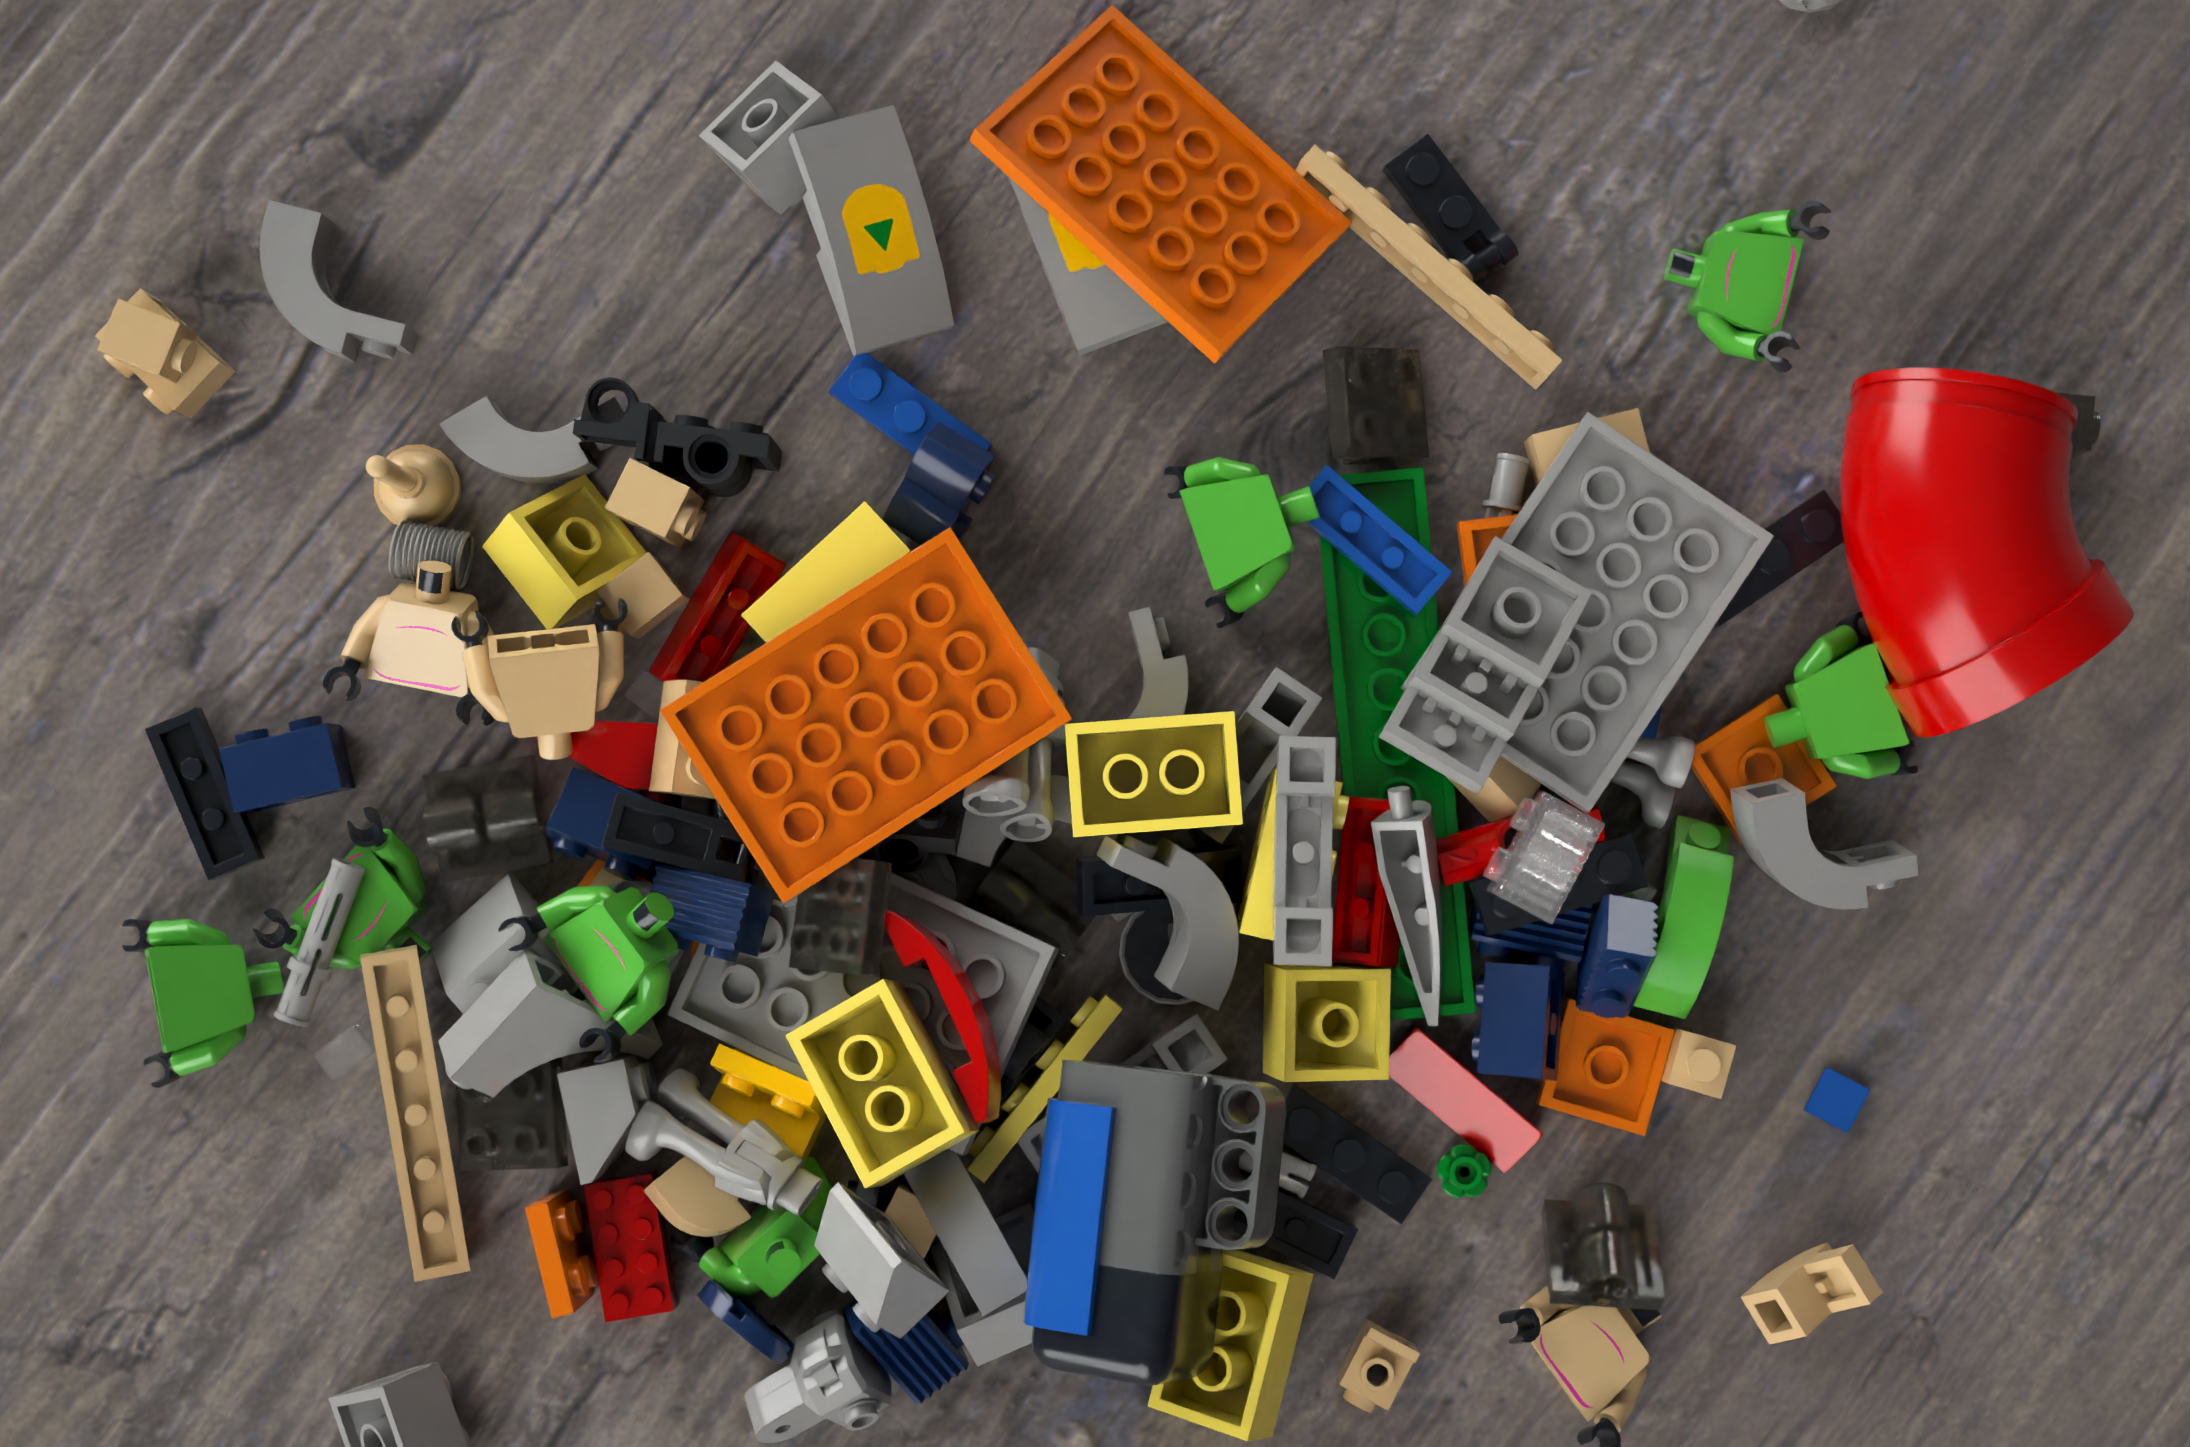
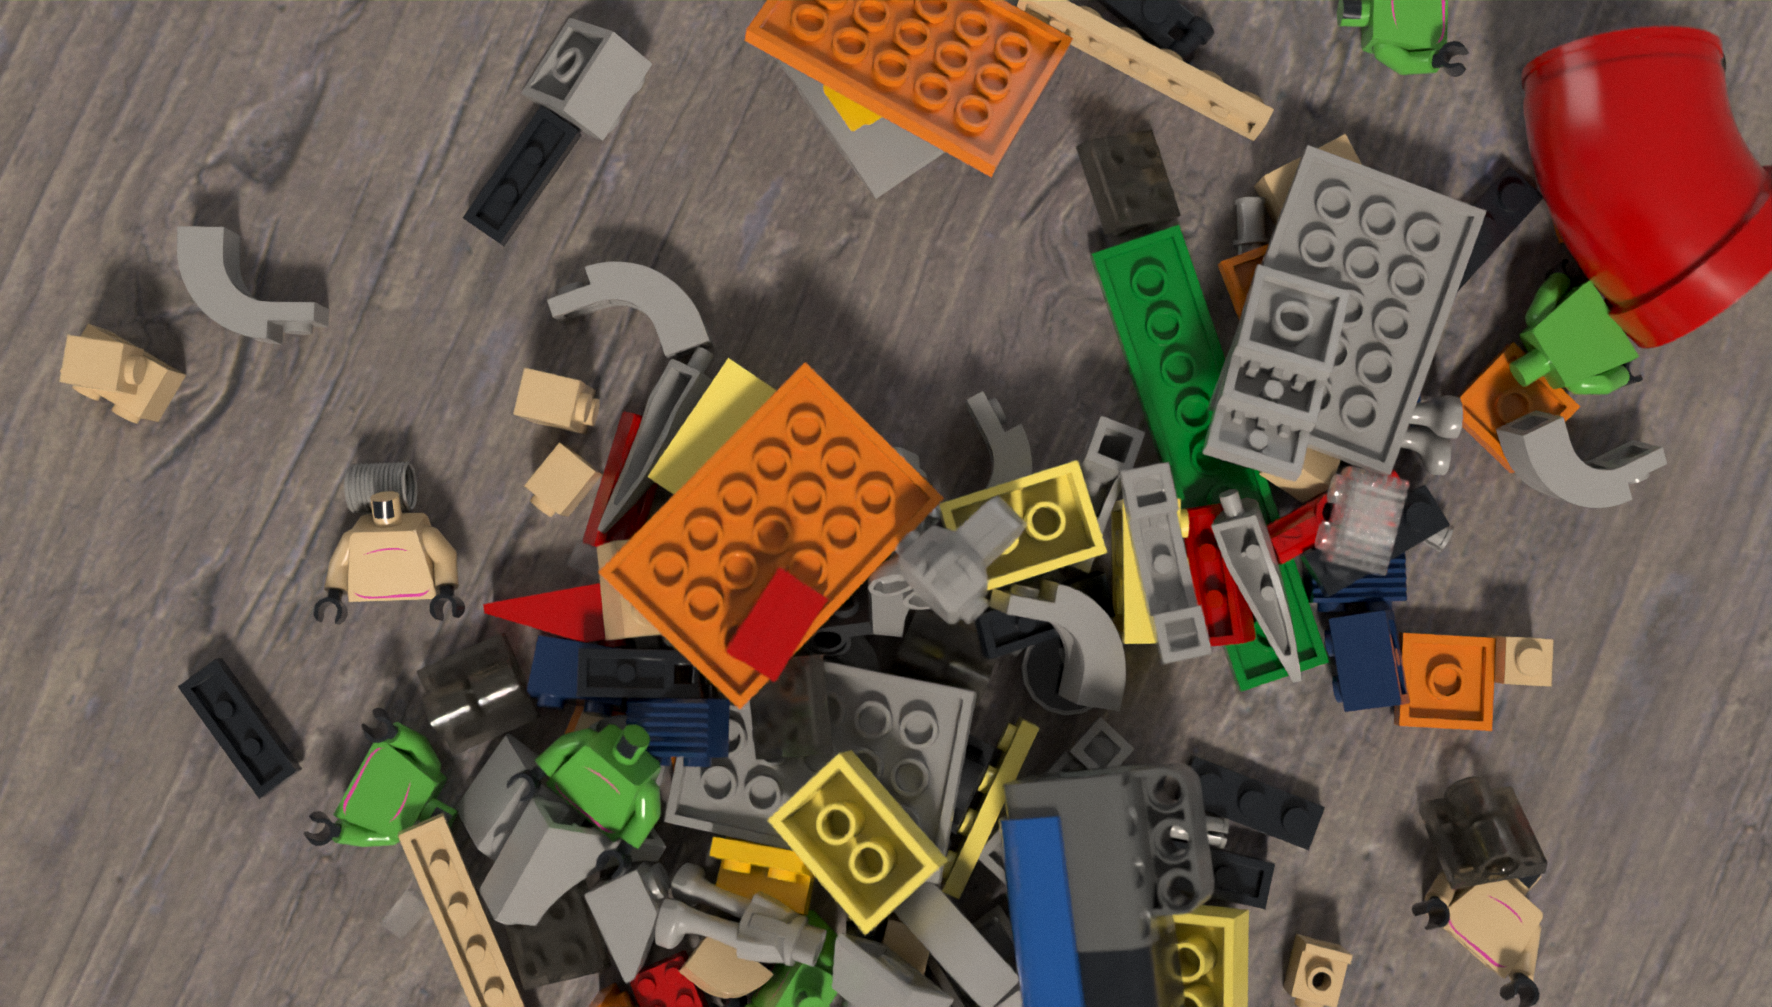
camera: 10 degrees left, 0 degrees up
bright green torso [122,919,283,1088] -> none
dark blue brick [219,716,355,814] -> none
light grey pin [274,857,366,1027] -> none
tan piece [366,444,461,527] -> none
light grey arch [439,396,626,484] -> none
tan torso [451,597,628,760] -> none
light yellow slope [482,474,647,629] -> none
black plate [573,377,782,497] -> none
light grey slope [788,105,955,357] -> none
blue plate [828,353,992,456] -> none
red slope [880,911,1001,1124] -> none
dark blue brick [882,422,996,545] -> none
bright green torso [1164,457,1320,628] -> none
light yellow slope [1262,963,1391,1082] -> none
blue plate [1305,465,1453,616] -> none
slope [1389,1025,1544,1173] -> none
green plate [1437,1144,1491,1198] -> none
dark blue brick [1576,894,1659,1018] -> none
bright green arch [1633,814,1734,1019] -> none
tan brick [1741,1243,1883,1345] -> none
blue piece [1804,1067,1870,1133] -> none
none -> black plate [463,105,582,247]
none -> light grey arch [547,261,714,360]
none -> light grey piece [597,346,714,534]
none -> red panel [725,567,828,682]
none -> light grey piece [895,496,1027,624]

